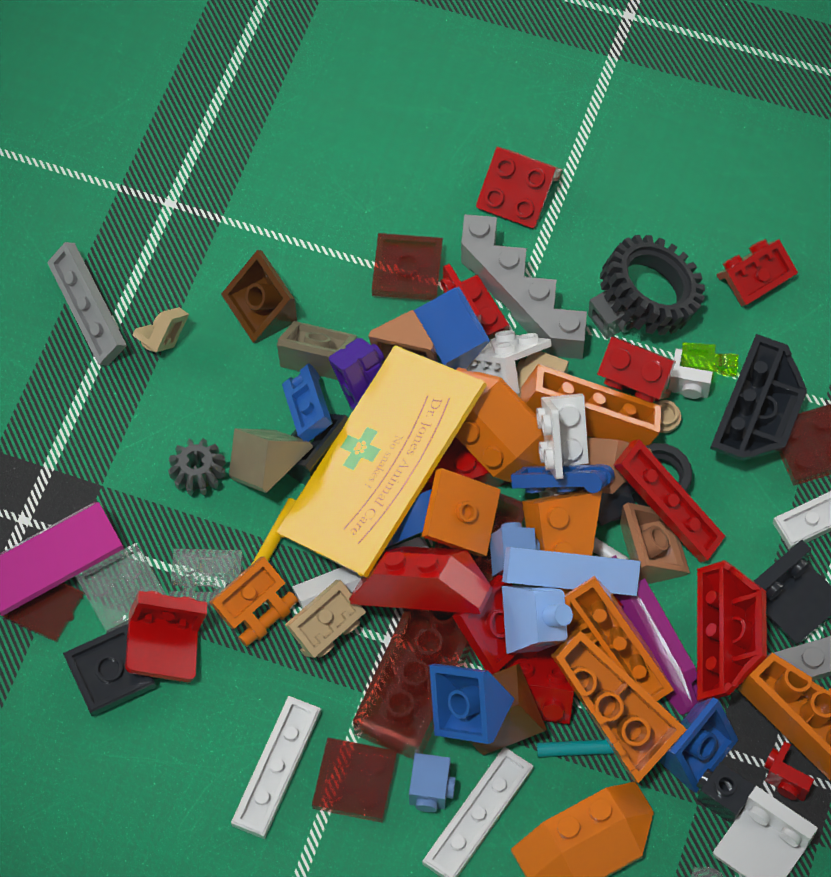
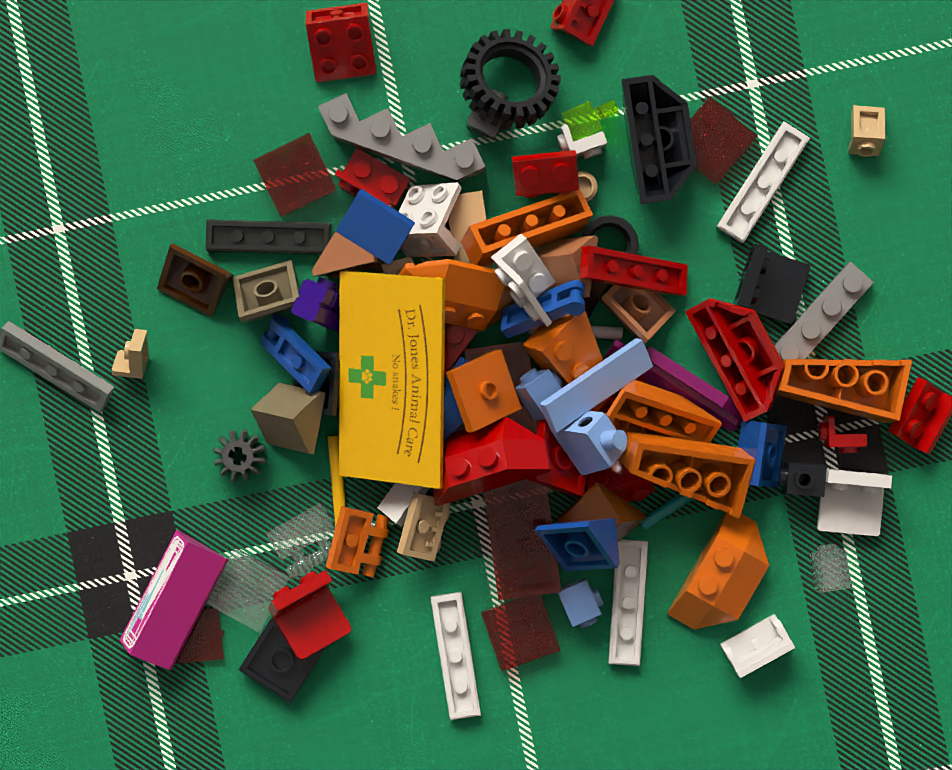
camera: 30 degrees left, 25 degrees up
none -> pearl dark grey tile [206,219,331,254]

